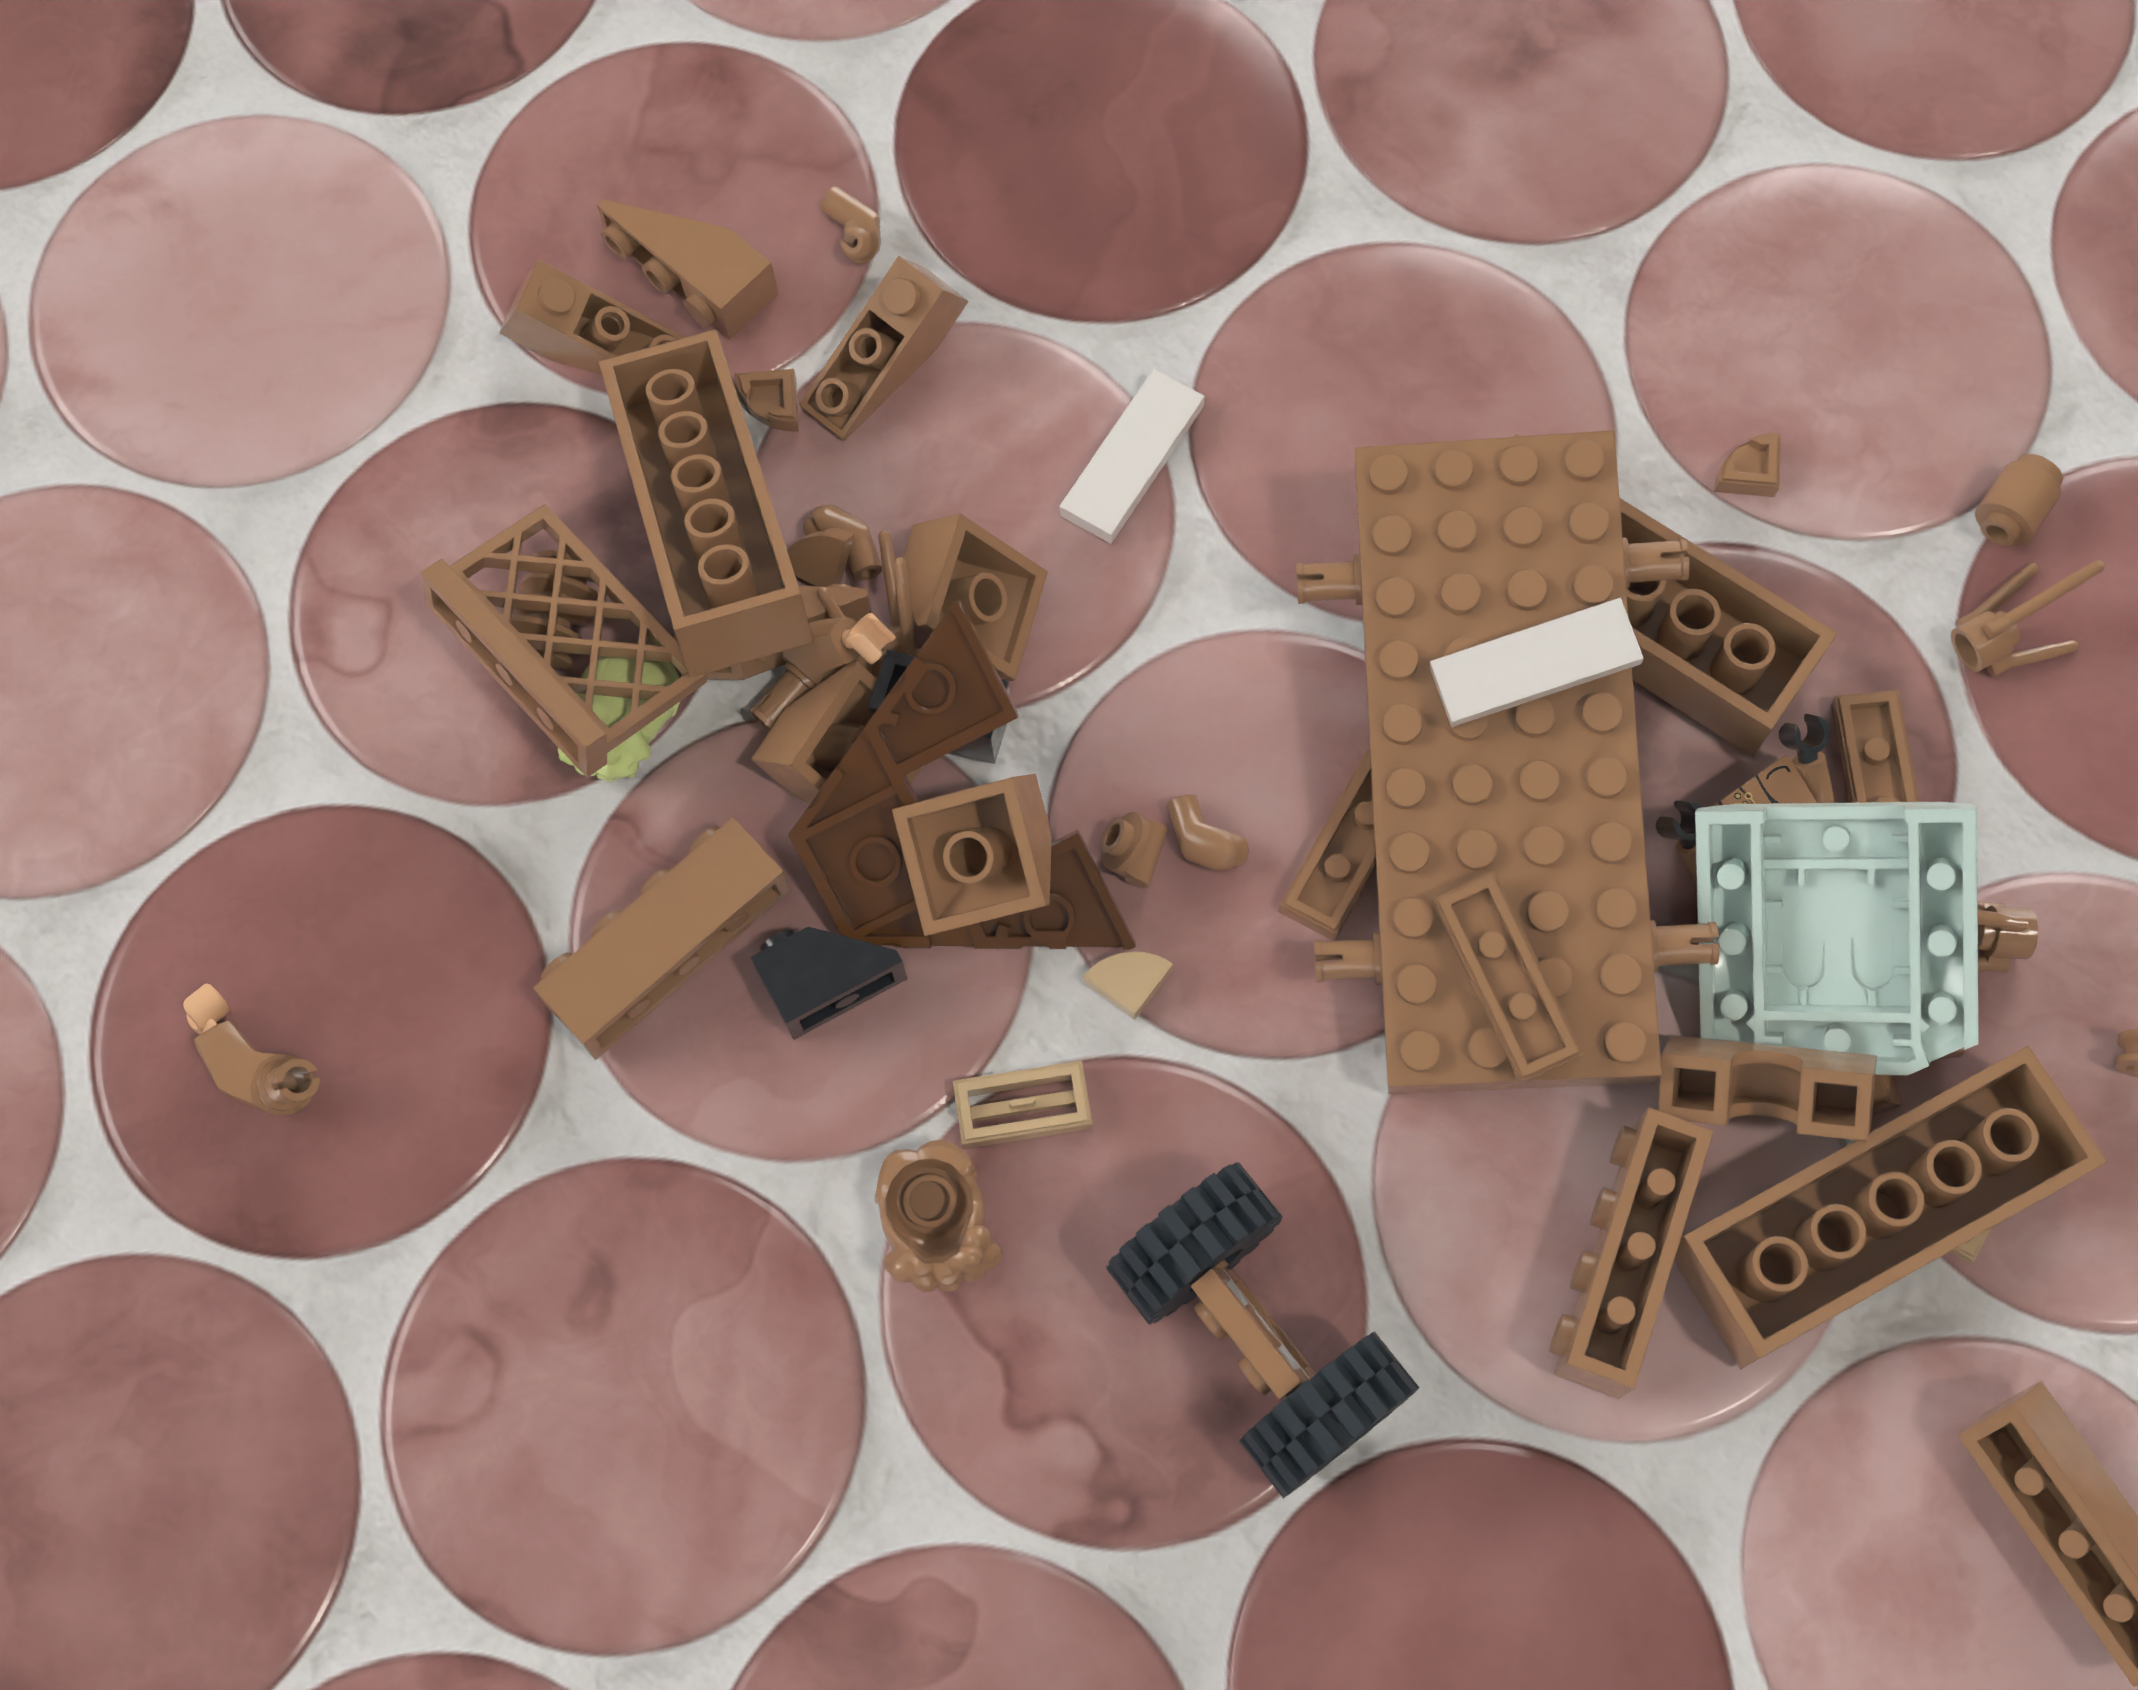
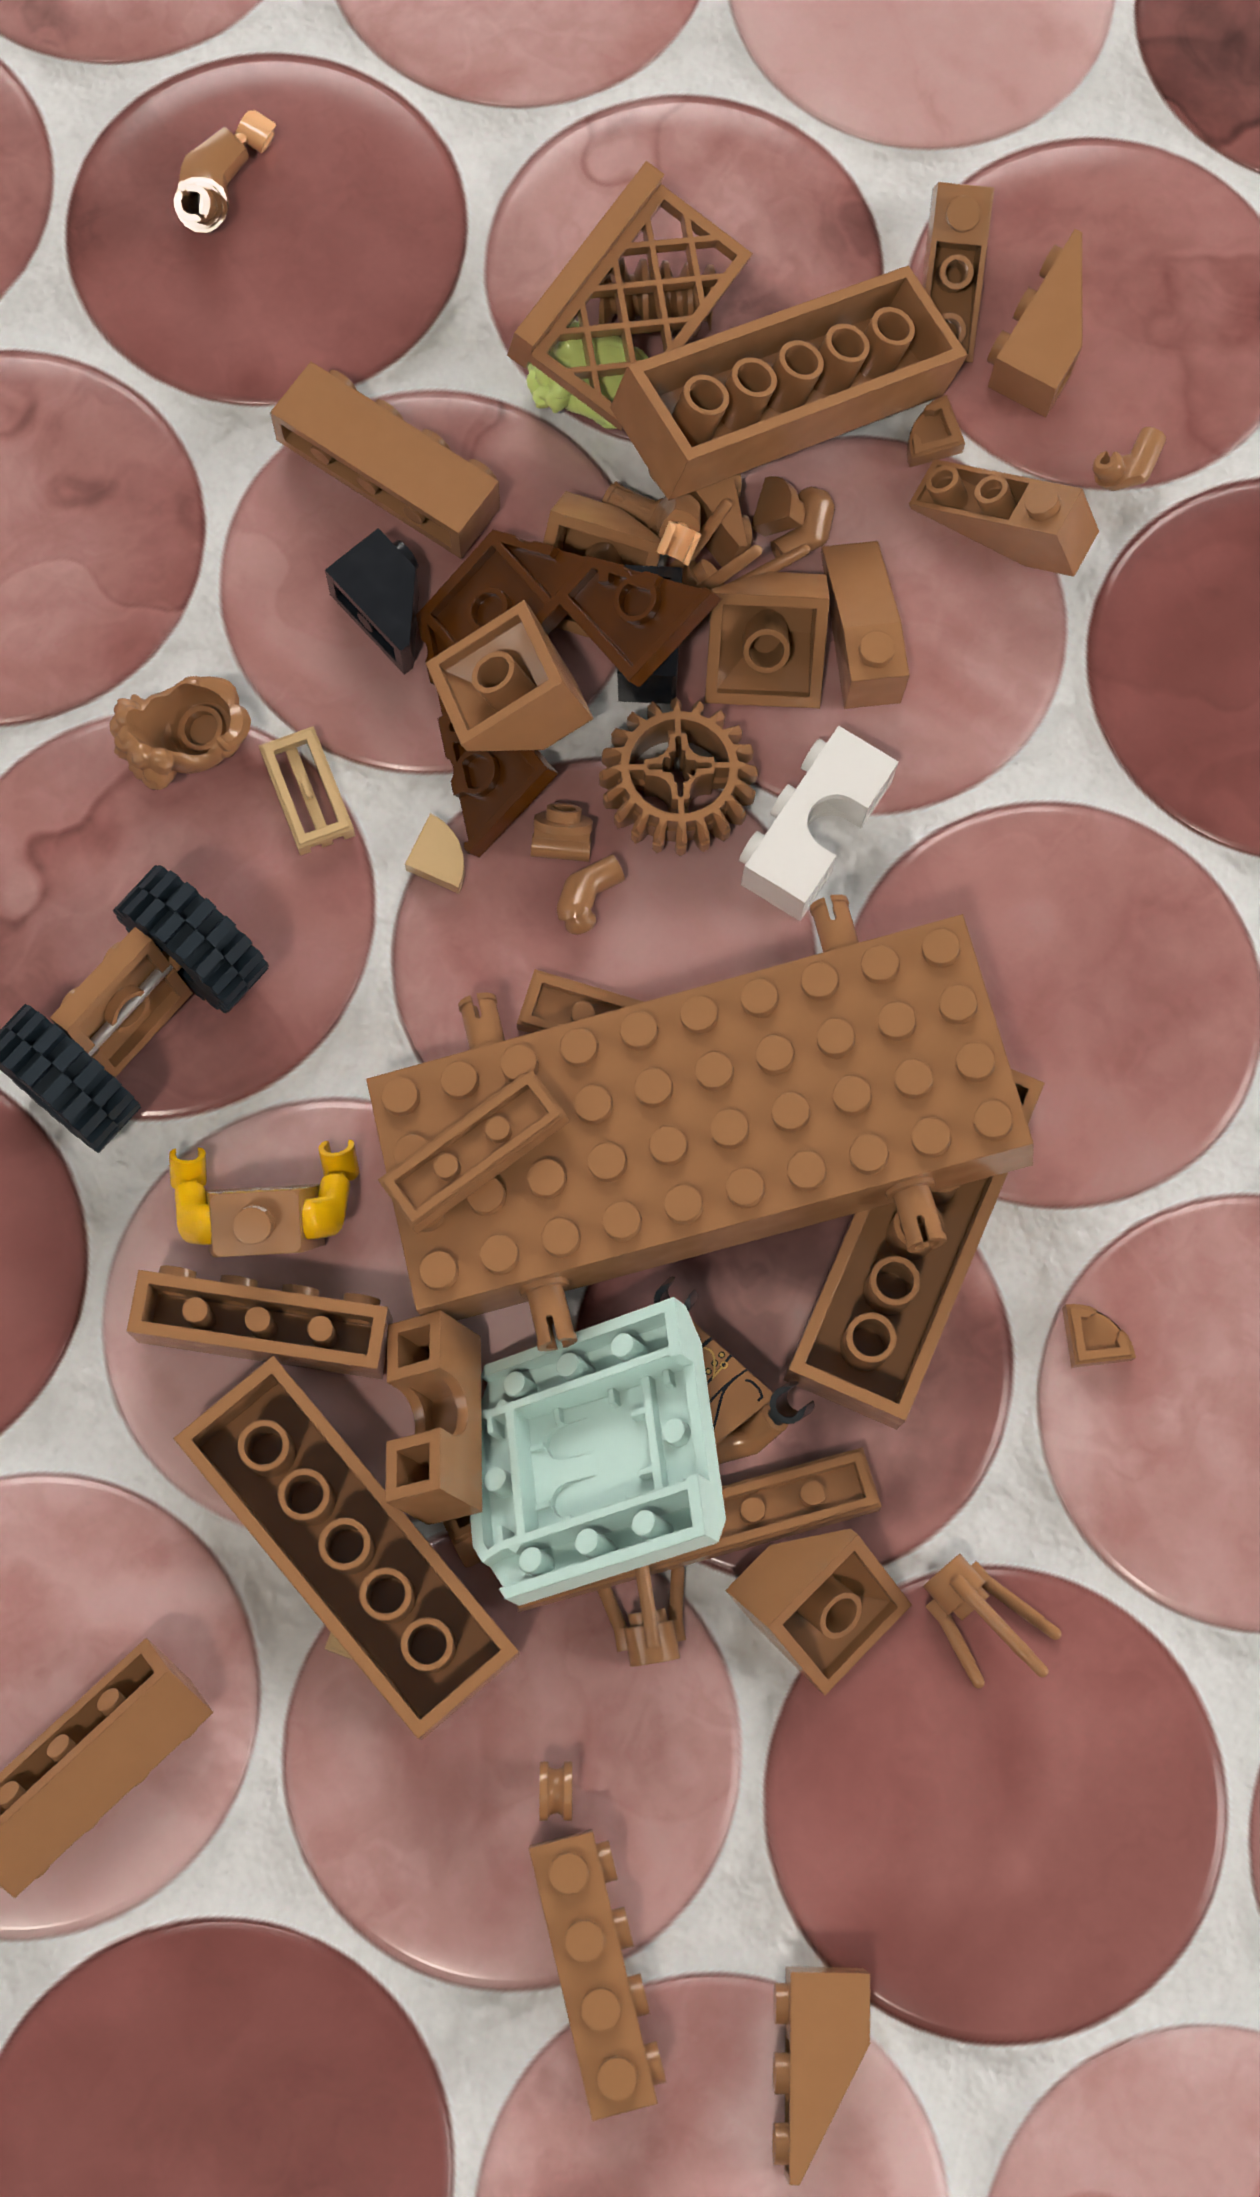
camera: 70 degrees right, 5 degrees up
white tile [1059,369,1205,544] -> none
white tile [1430,597,1644,727] -> none
medium nougat brick [1975,454,2063,546] -> none
none -> torso [169,1139,360,1257]
none -> medium nougat gear [599,697,758,857]
none -> medium nougat slope [725,1529,912,1695]
none -> white arch [739,725,899,921]
none -> medium nougat slope [821,541,909,709]

